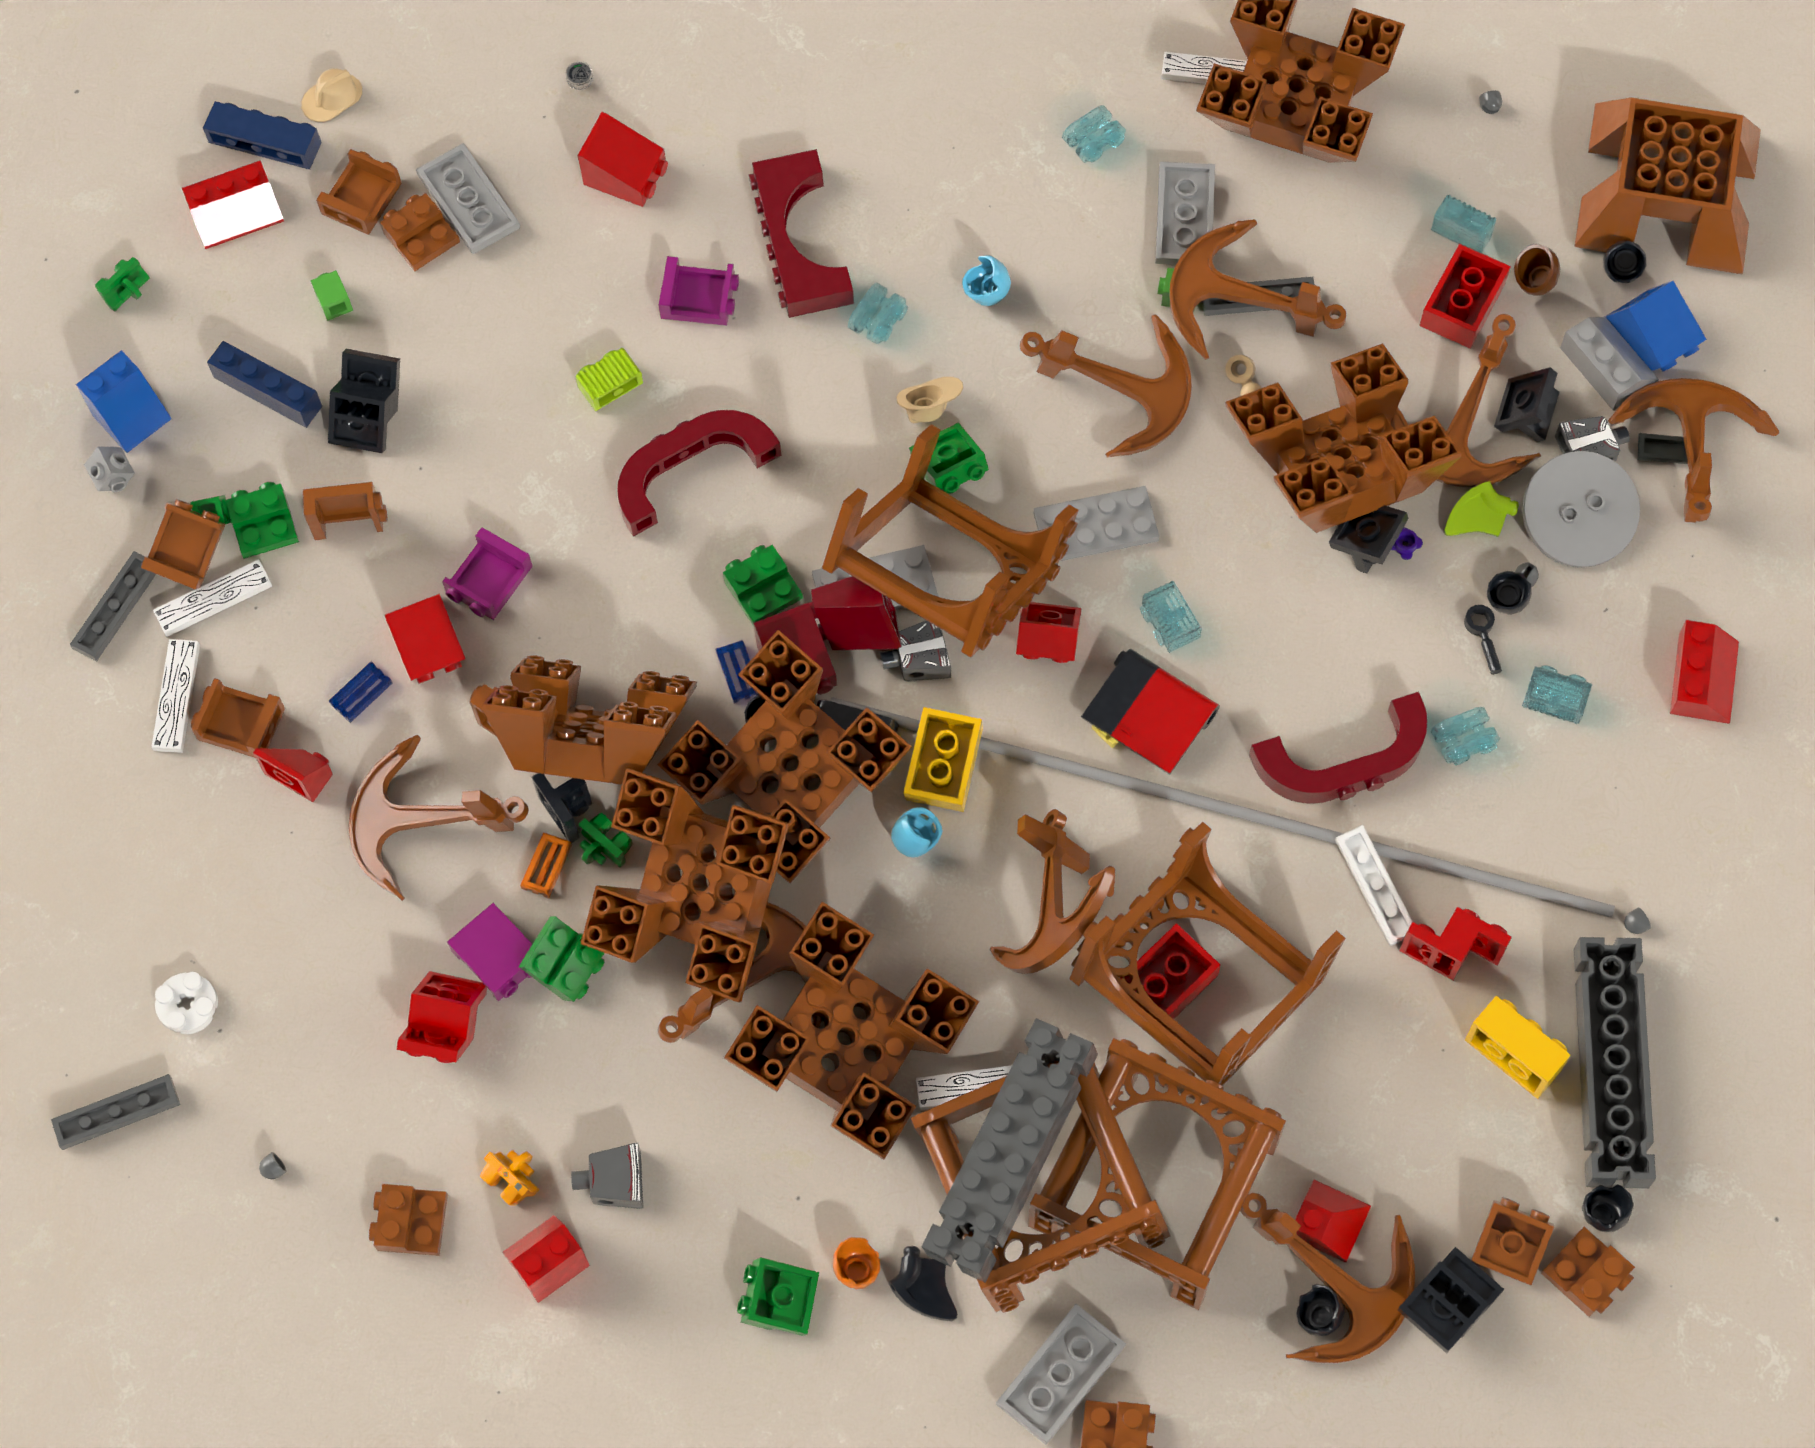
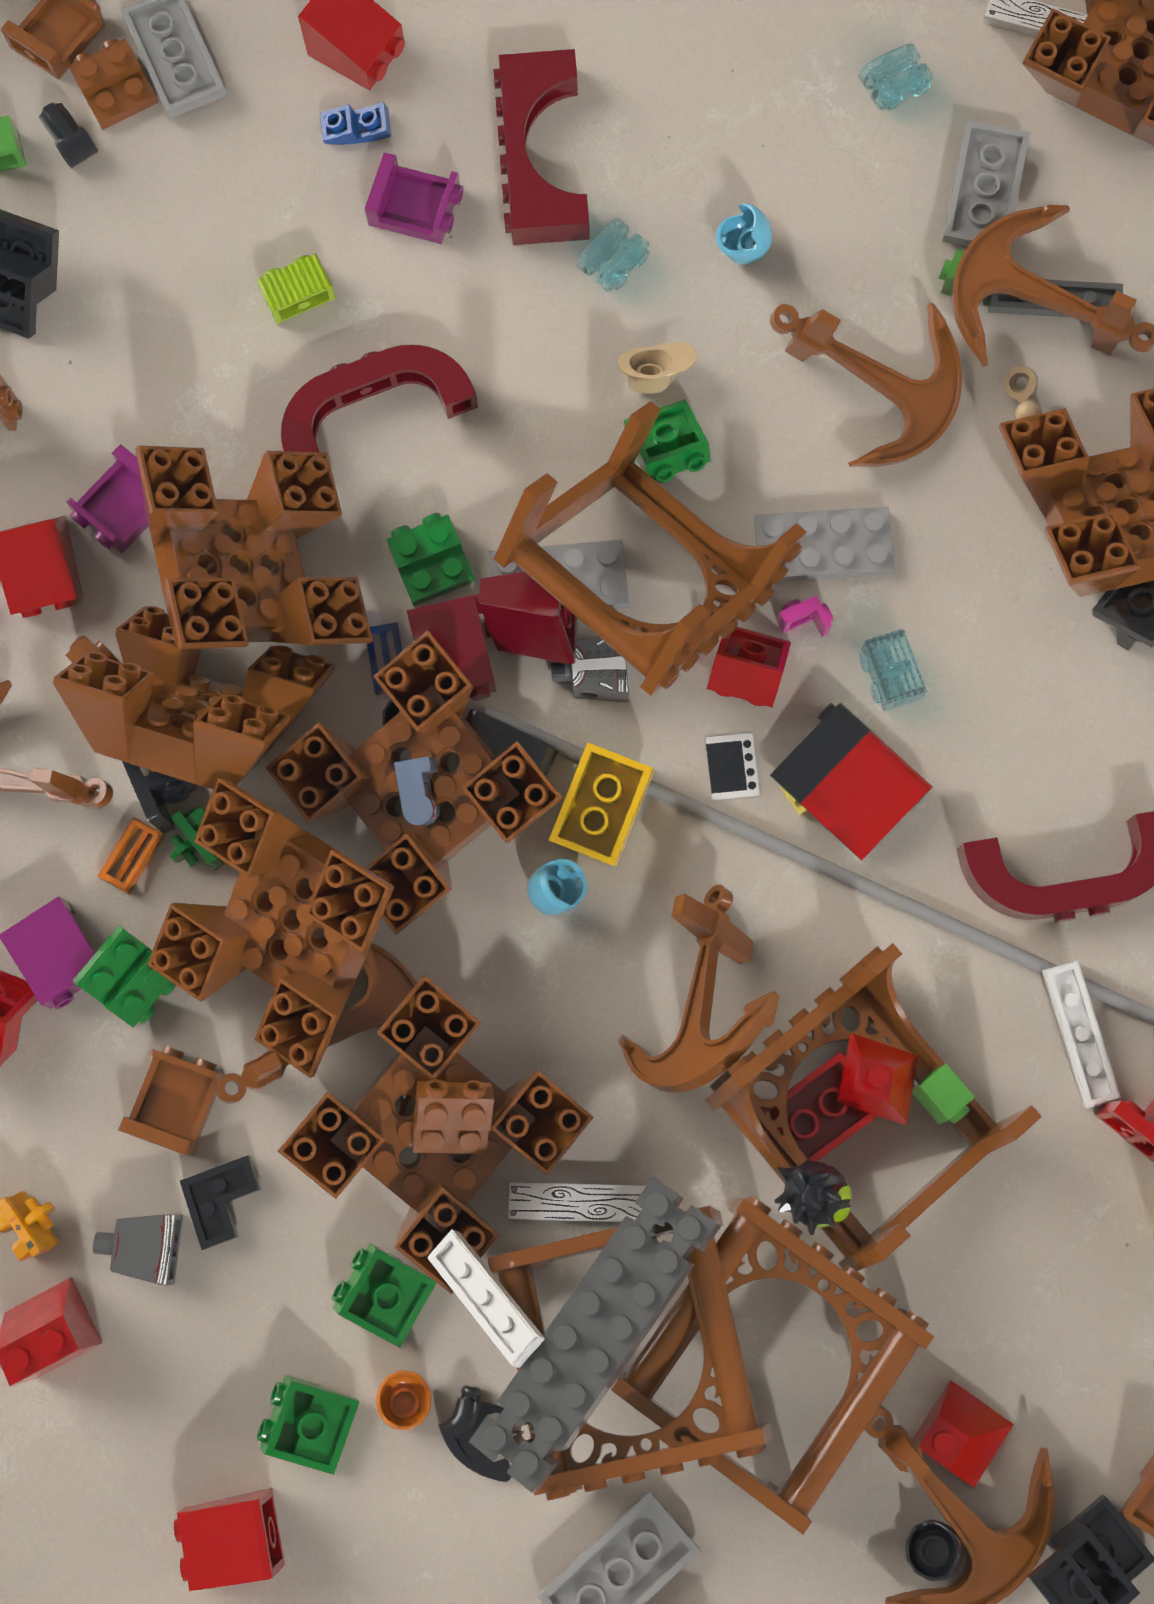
camera: 10 degrees right, 10 degrees up
none -> black piece [39,102,98,169]
none -> dark orange panel [118,1045,224,1156]
none -> dark orange slope [136,445,373,649]
none -> red slope [174,1488,285,1591]
none -> black plate [180,1155,261,1250]
none -> blue slope [320,102,391,145]
none -> green plate [332,1243,437,1348]
none -> sand blue leg [394,756,439,826]
none -> dark orange plate [412,1079,494,1154]
none -> white tile [427,1229,545,1368]
none -> black sticker [705,733,760,800]
none -> black hair [774,1160,852,1235]
none -> dark pink bracket [777,595,833,637]
none -> red slope [837,1033,918,1125]
none -> bright green brick [912,1063,975,1125]

